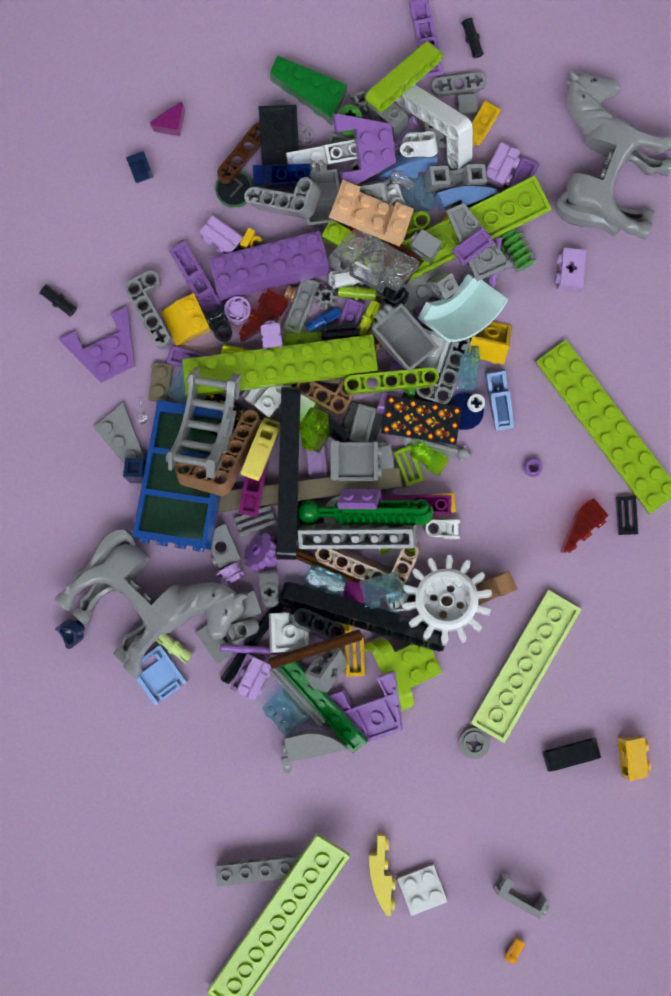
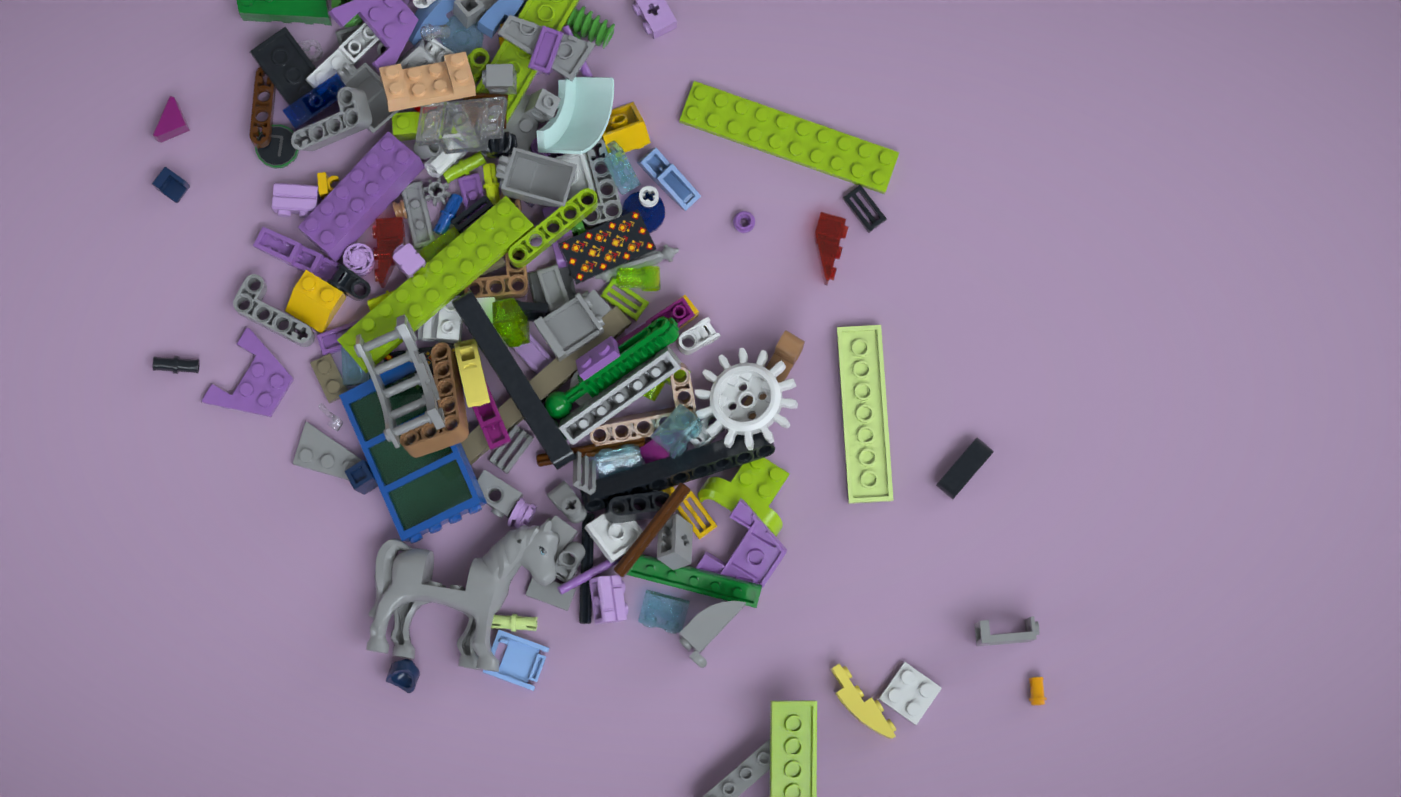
camera: 30 degrees left, 5 degrees down
medium lavender plant [244,532,279,571] -> none
light grey axle [270,667,325,727] -> none
light grey gear [459,728,490,759] -> none
yellow slope [618,736,651,781] -> none
none -> light grey tile [573,451,596,495]

